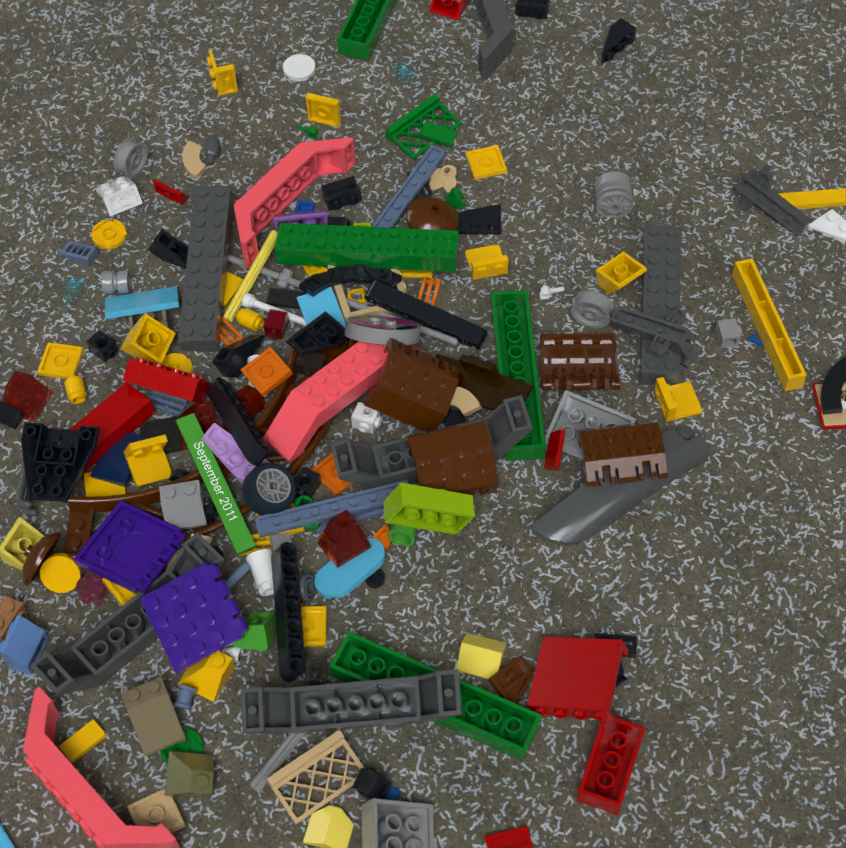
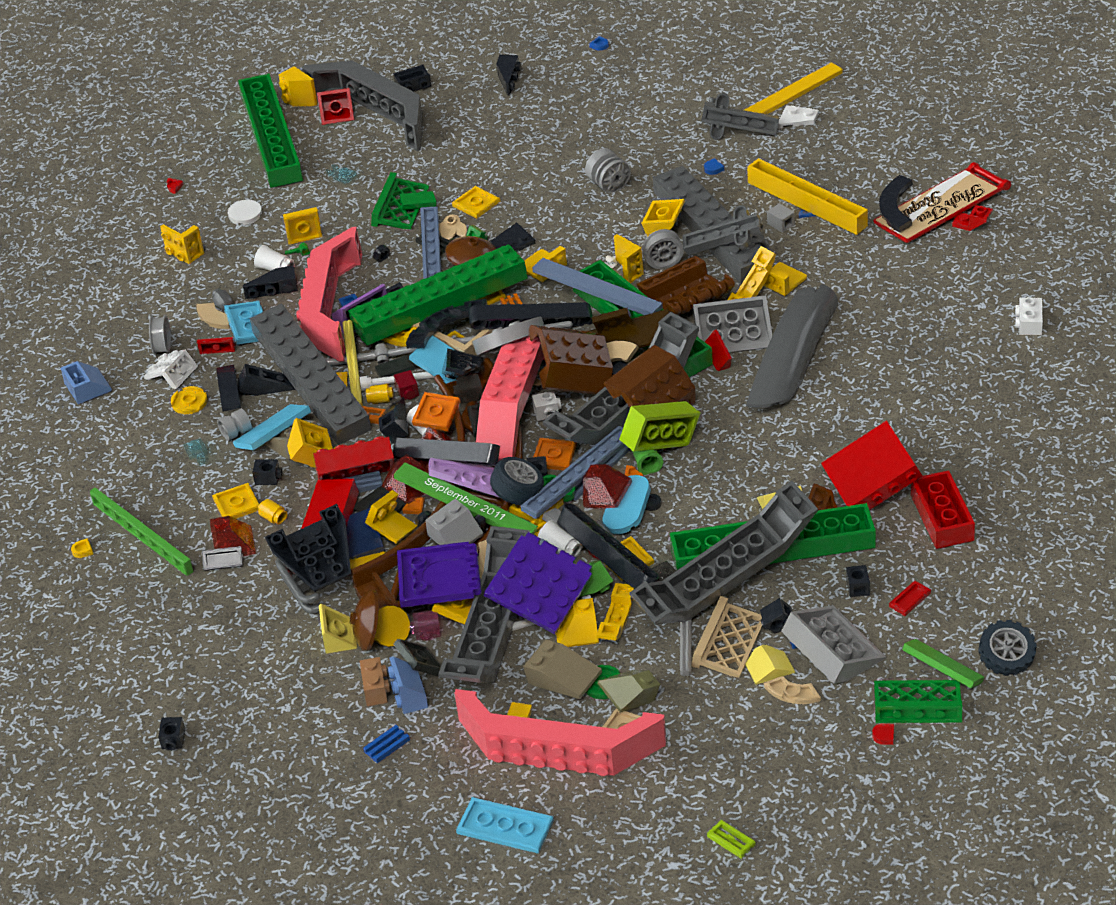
camera: 30 degrees left, 15 degrees down
sand blue slope [59,241,99,267] -> none
sand blue bush [173,685,197,710] -> none
black hinge [321,176,362,211] -> none
reddish brown slope [576,421,668,487] -> none
none -> medium blue slope [61,361,112,404]
none -> red tile [167,178,184,194]
none -> black slope [216,364,241,412]
none -> medium azure tile [224,301,263,345]
none -> black slope [243,265,298,299]
none -> white plant [254,245,295,271]
none -> black tile [373,244,390,263]
none -> pearl dark grey tile [393,639,441,676]
none -> orange tile [402,497,425,514]
none -> sand blue tile [532,258,663,315]
none -> blue tile [589,36,609,51]
none -> yellow slope [596,583,634,641]
none -> yellow bracket [614,234,644,283]
none -> blue tile [704,158,724,175]
none -> yellow slope [728,246,776,300]
none -> black brick [846,565,870,597]

